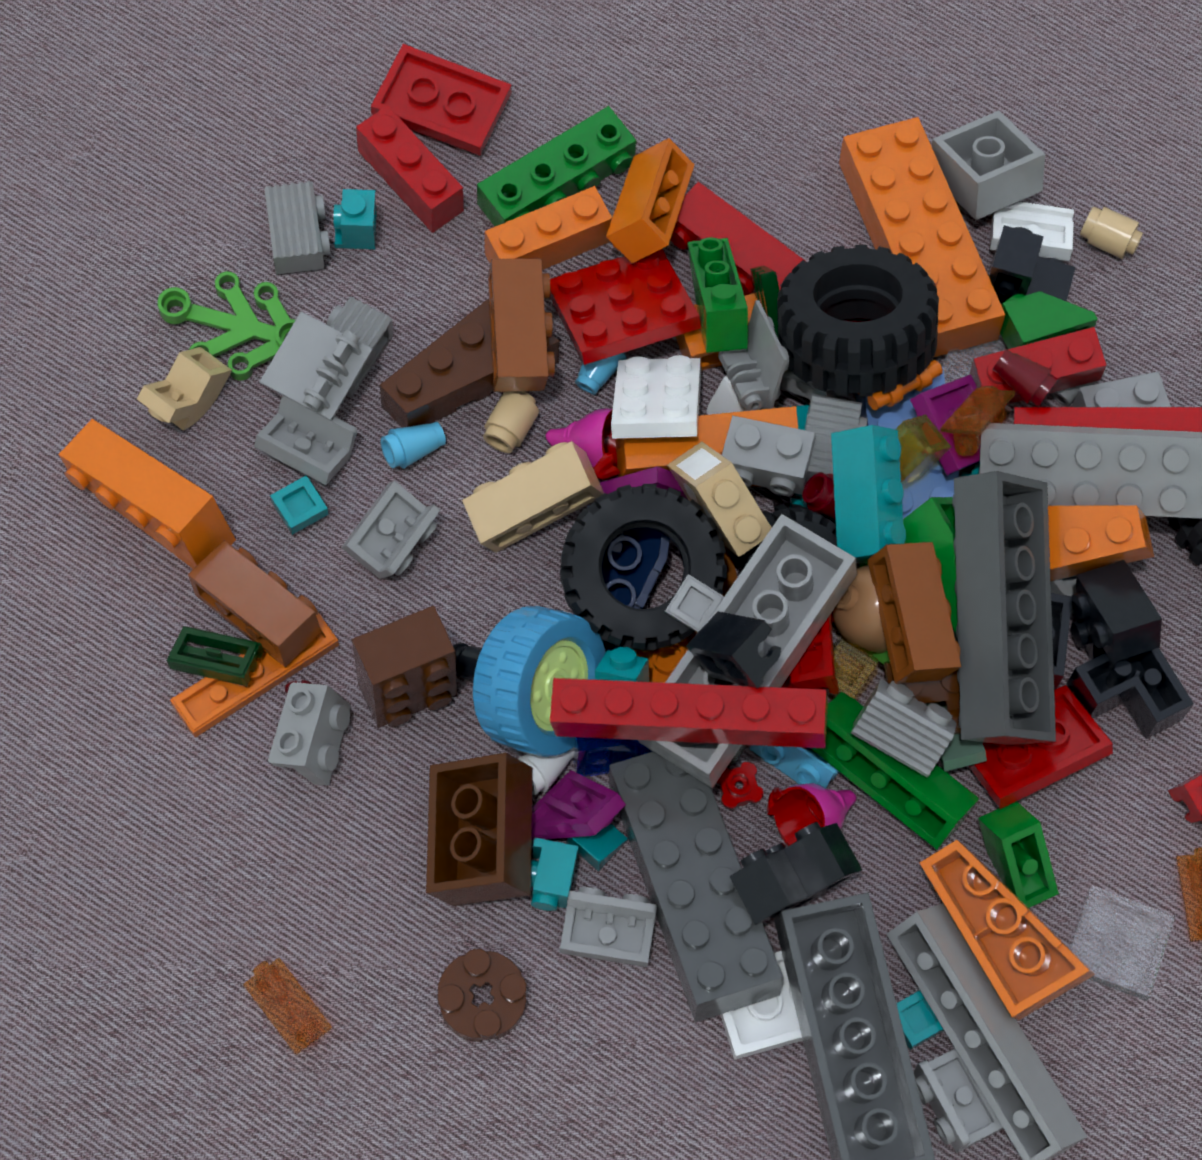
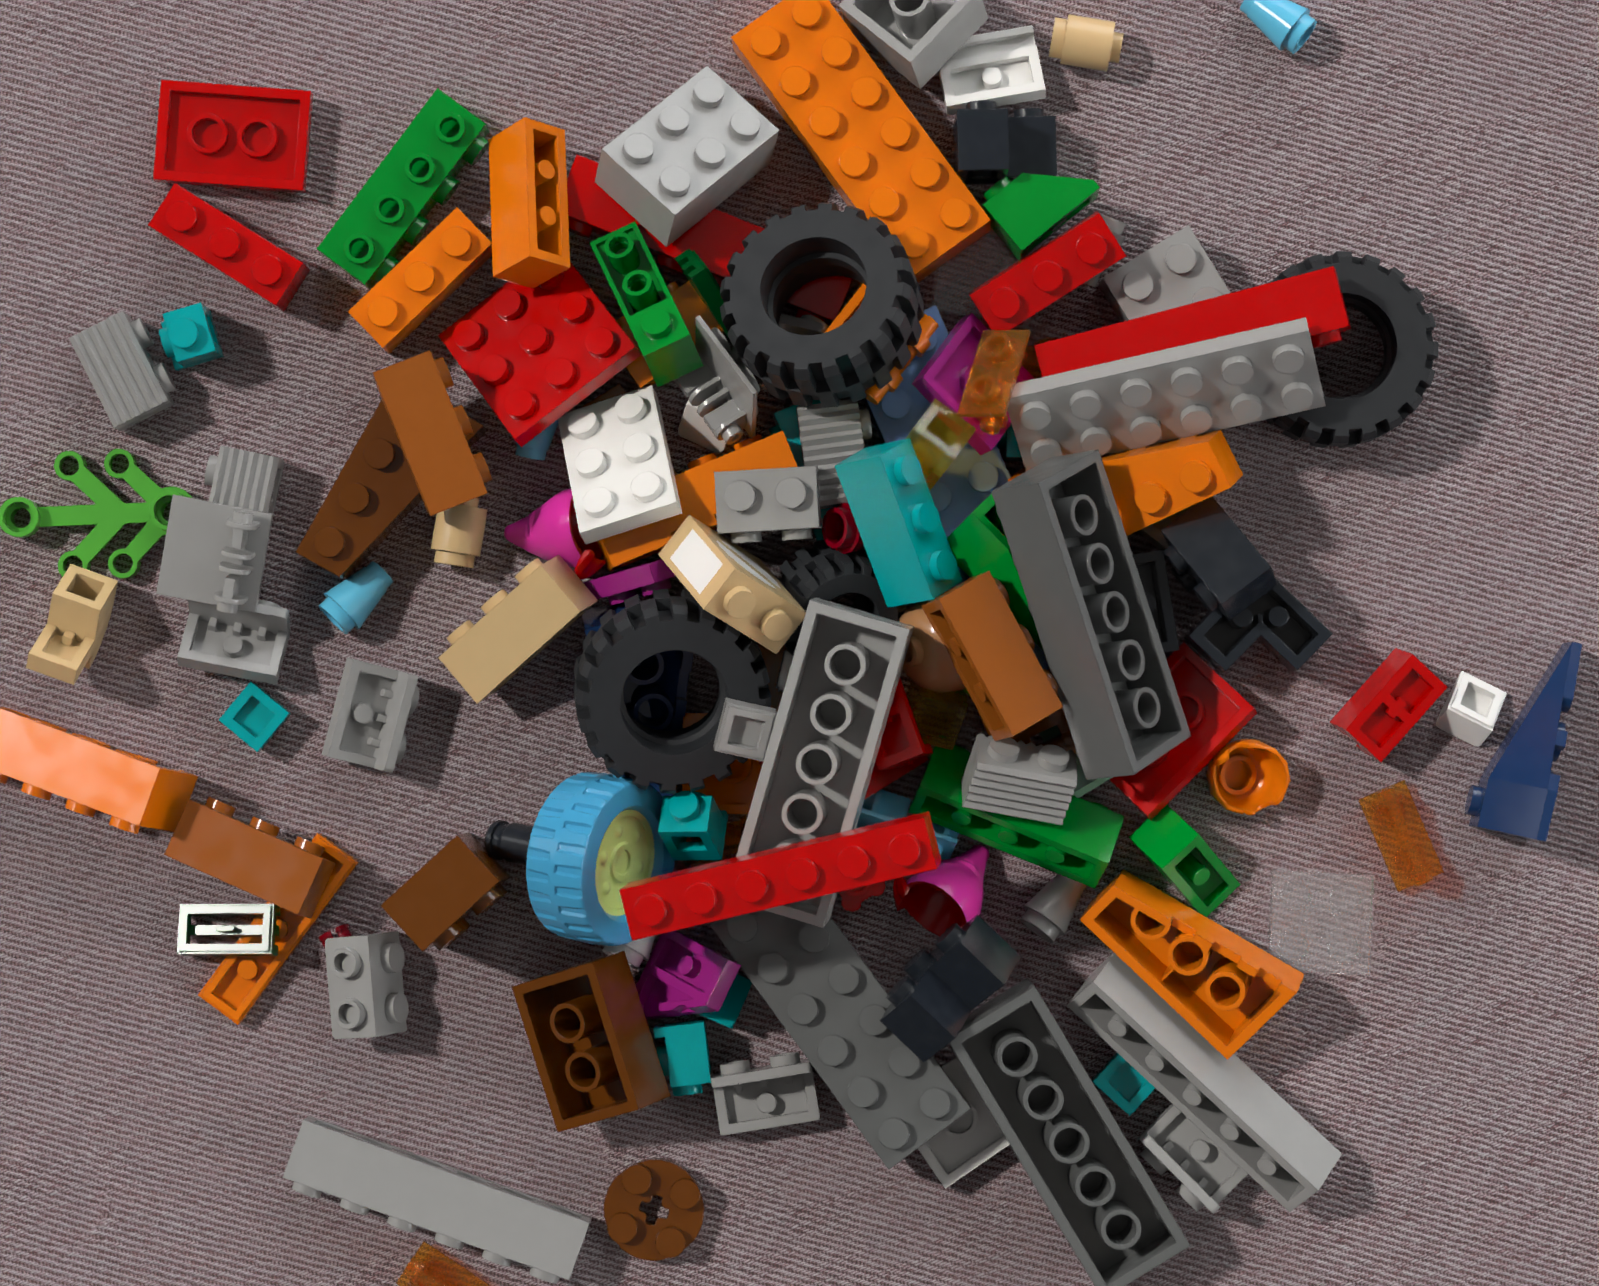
camera: 15 degrees left, 20 degrees up
black hinge [686,611,781,688] -> none
dark red cone [992,349,1058,407] -> none
none -> light grey brick [282,1115,592,1284]
none -> light grey brick [595,66,779,247]
none -> light grey cone [1020,874,1087,943]
none -> orange hair [1206,739,1291,816]

